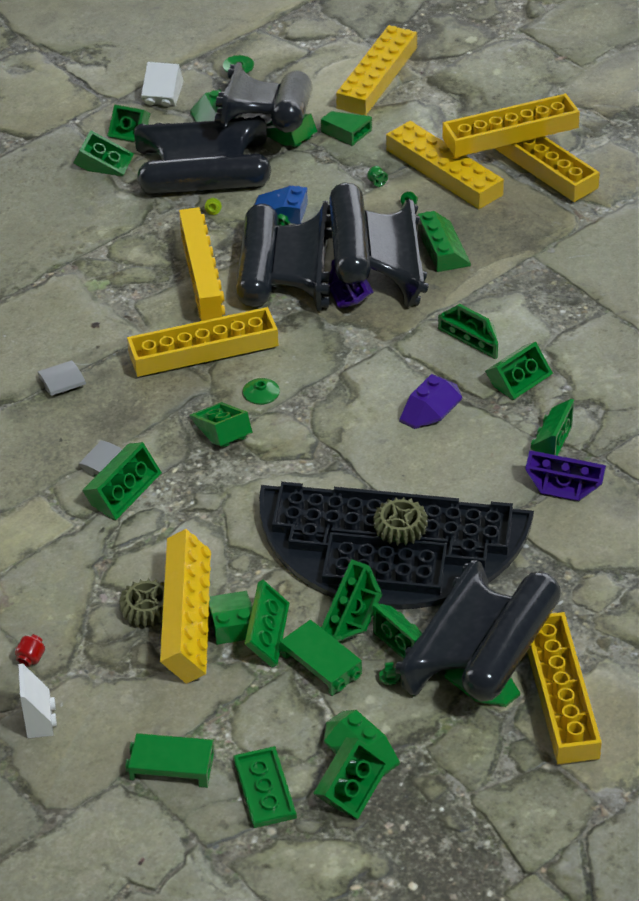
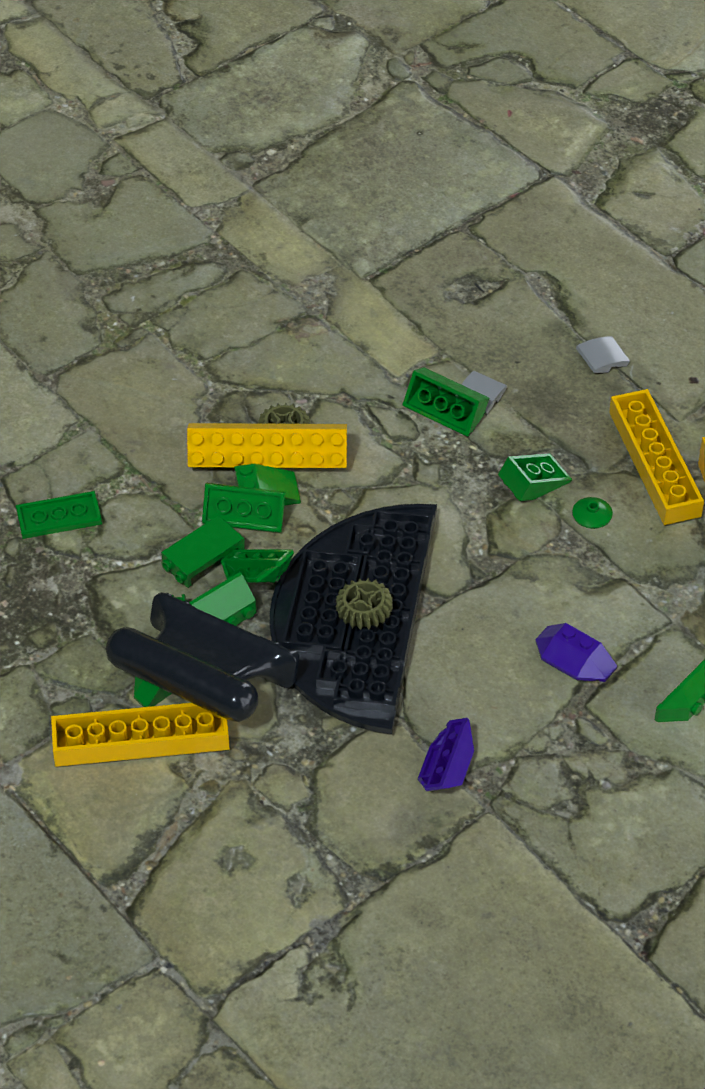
camera: 90 degrees right, 5 degrees up
red head [15,634,45,667] -> none
white slope [19,664,57,738] -> none
green panel [126,733,215,788] -> none
green slope [313,737,391,819] -> none
green wedge [324,710,400,776] -> none
green slope [485,341,553,400] -> none
green slope [530,399,574,456] -> none

